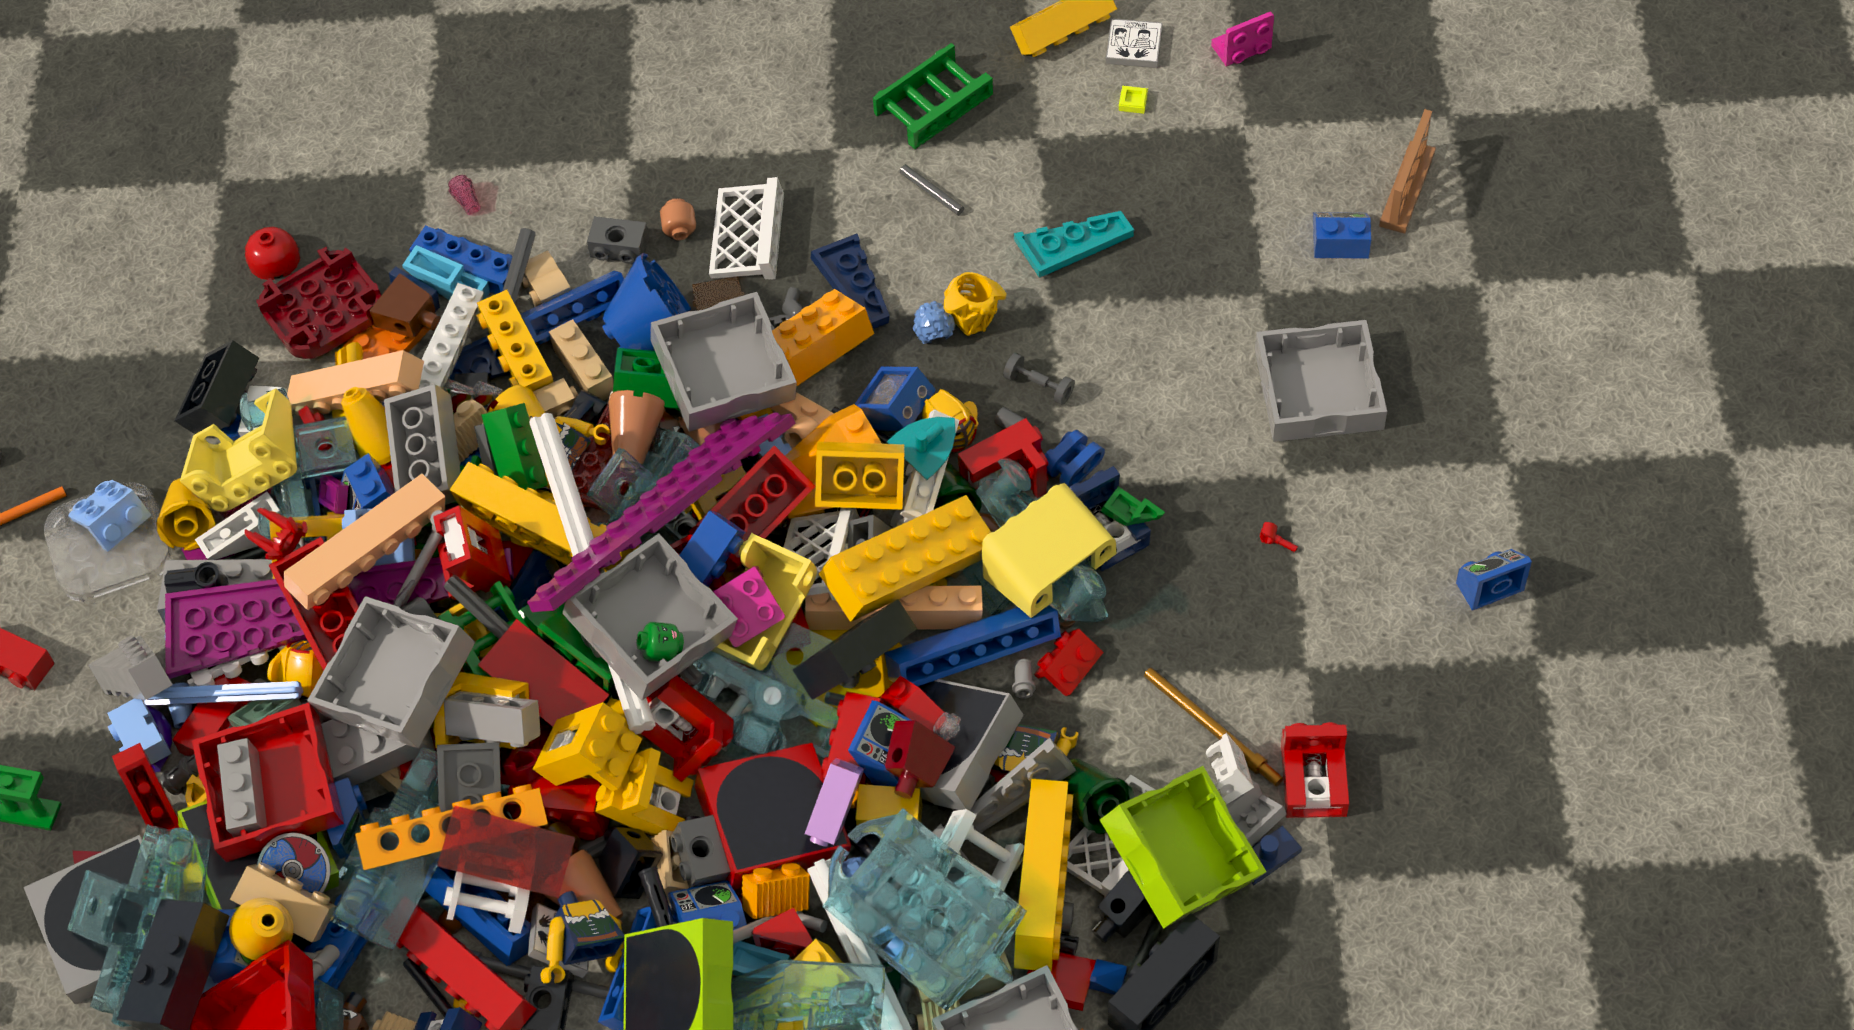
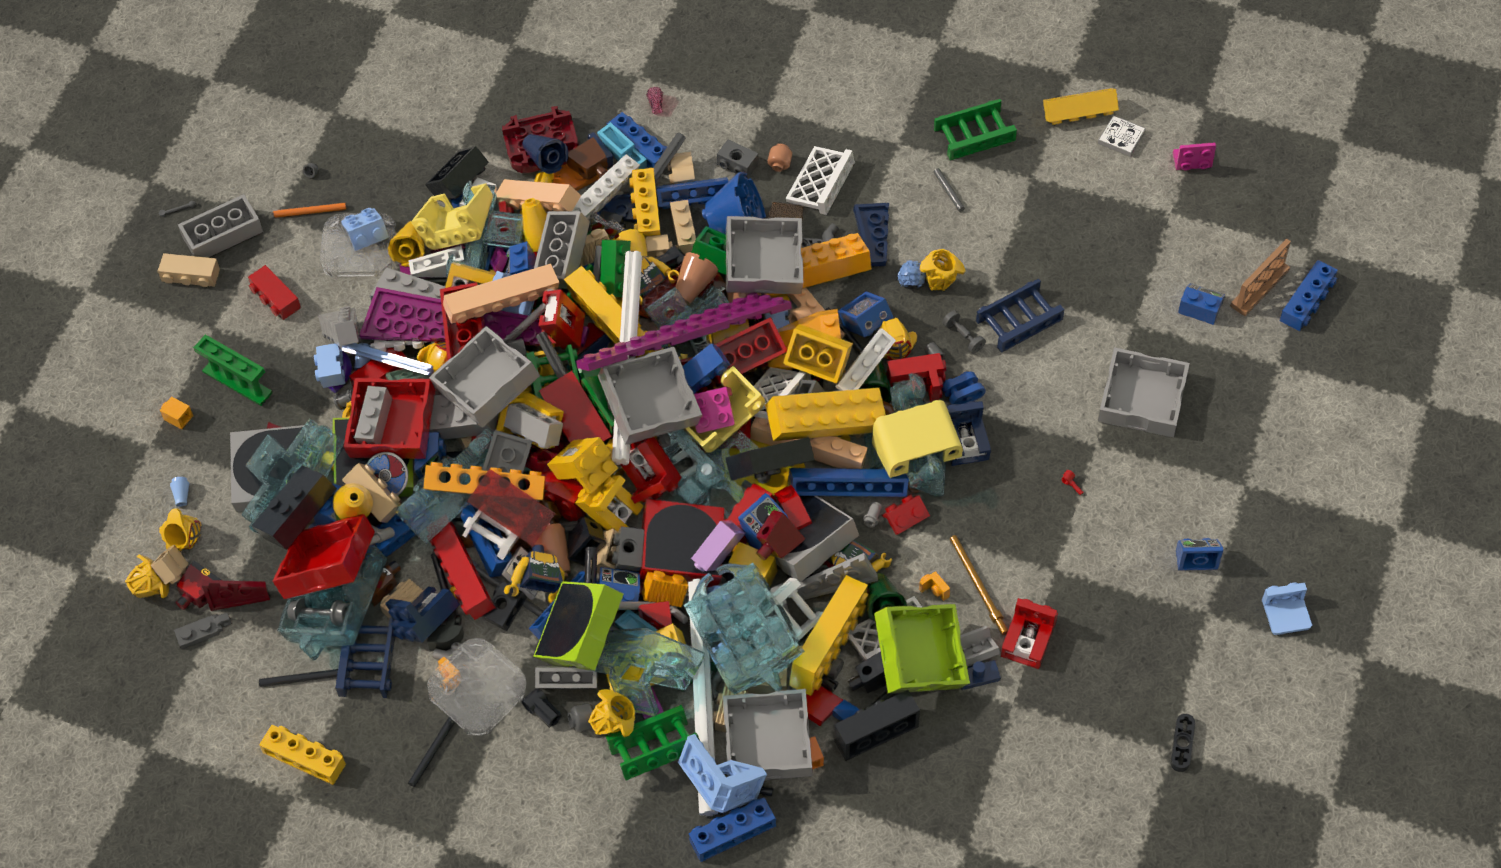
camera: 20 degrees right, 0 degrees up
red brick [112,743,181,843] -> none
black piece [164,562,228,593] -> none
red piece [244,508,308,560] -> none
red cylinder [245,226,300,280] -> none
green head [636,622,684,662] -> none
teal shield [887,417,956,480] -> none
clear plate [933,712,961,741] -> none
teal wing [1014,211,1134,278] -> none
green slope [1101,486,1165,526] -> none
neon yellow tile [1119,86,1148,114] -> none
white hinge [1206,733,1254,805] -> none
none -> dark blue cone [523,134,569,174]
none -> light orange bracket [919,571,950,601]
none -> dark blue fence [976,279,1065,353]
none -> black beam [1171,714,1195,772]
none -> light blue bracket [1262,582,1312,635]
none -> blue brick [1280,260,1338,331]

